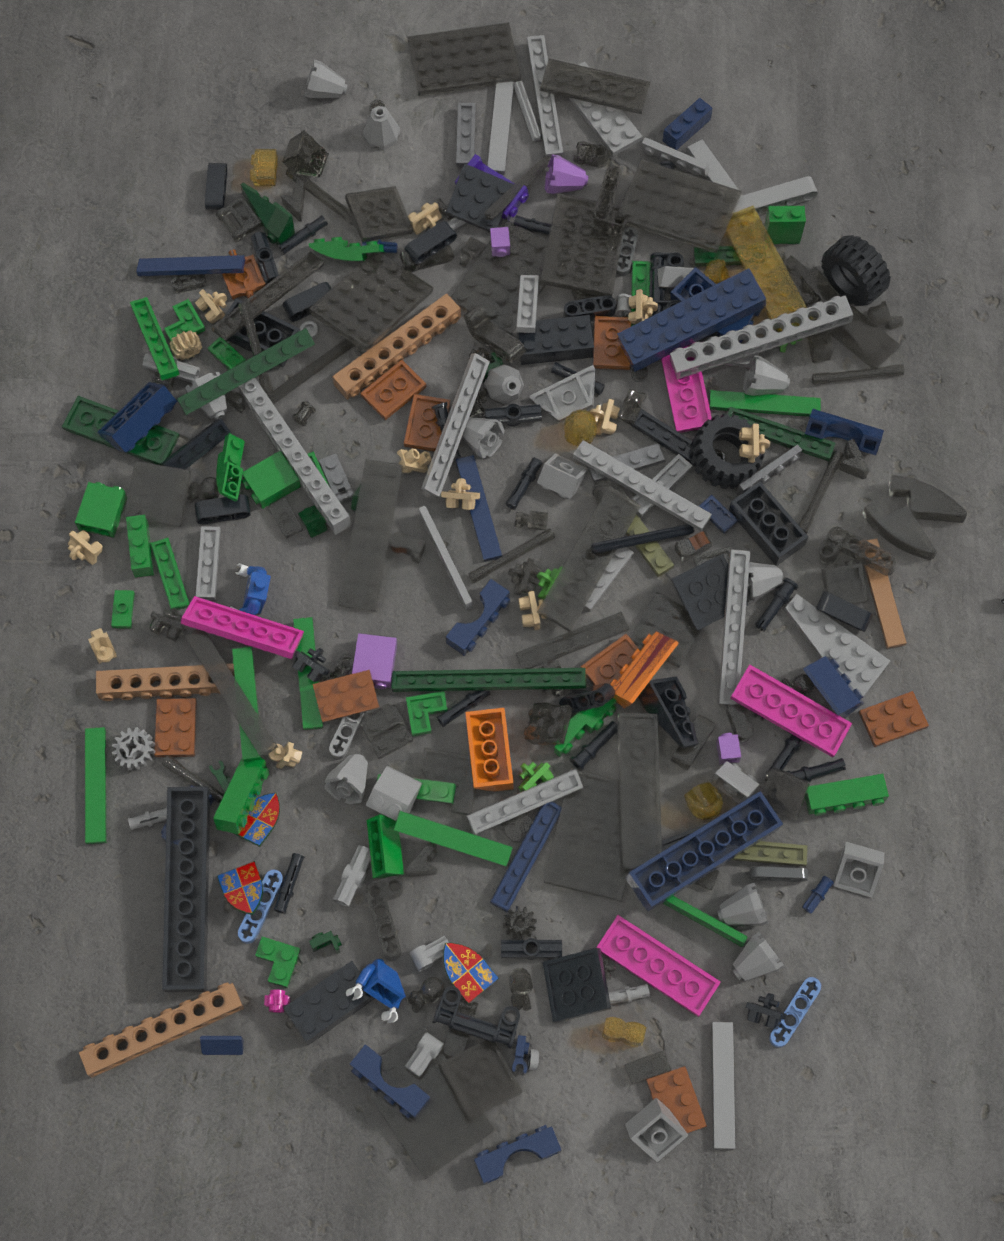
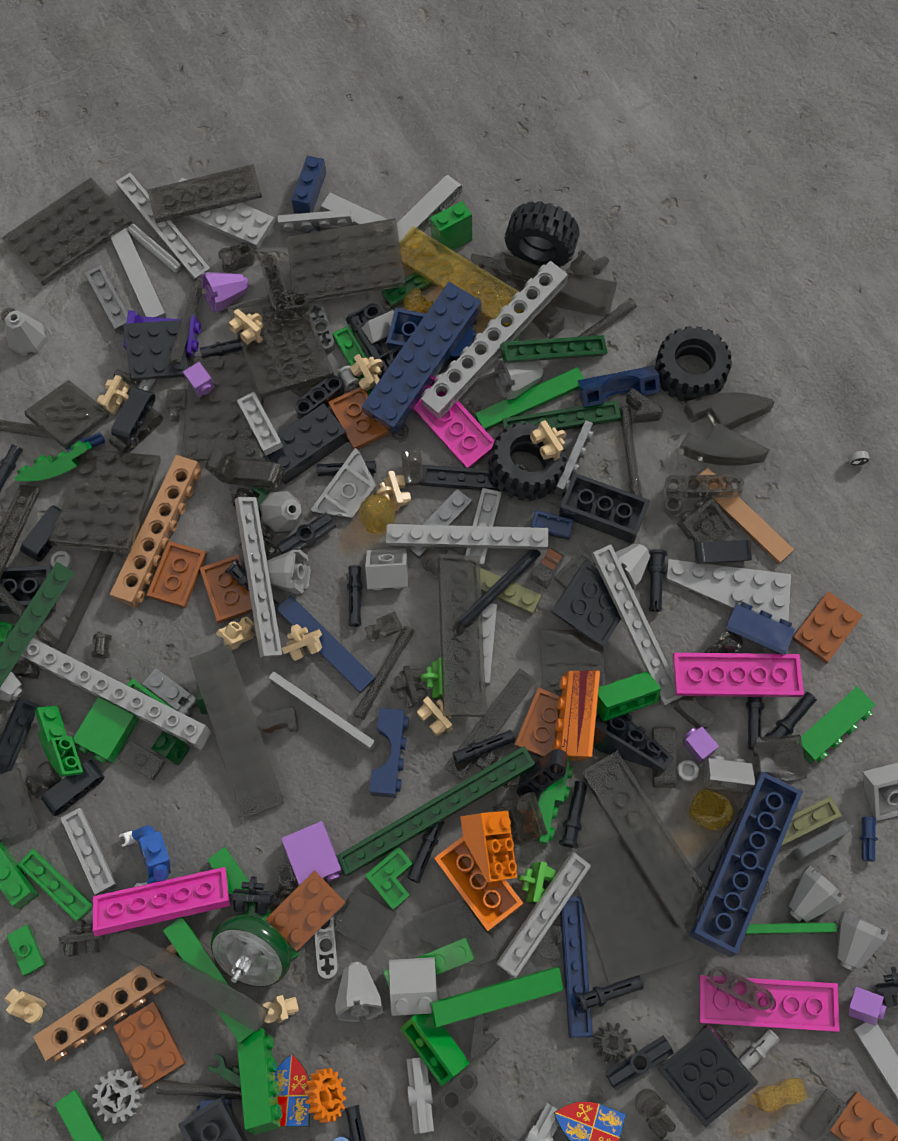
camera: 25 degrees left, 0 degrees up
none -> flat silver wheel [211,915,291,987]
none -> tan hips [229,309,263,344]
none -> orange gear [305,1068,347,1123]
none -> black pin [452,730,516,765]
none -> orange slope [460,811,517,882]
none -> dark green plate [500,335,608,363]
none -> black pin [575,975,644,1013]
none -> green brick [596,671,661,721]
none -> black tyre [655,326,732,403]
none -> light grey tile [676,760,699,783]
none -> clear smoke beam [706,966,774,1011]
none -> medium lavender brick [848,987,887,1026]

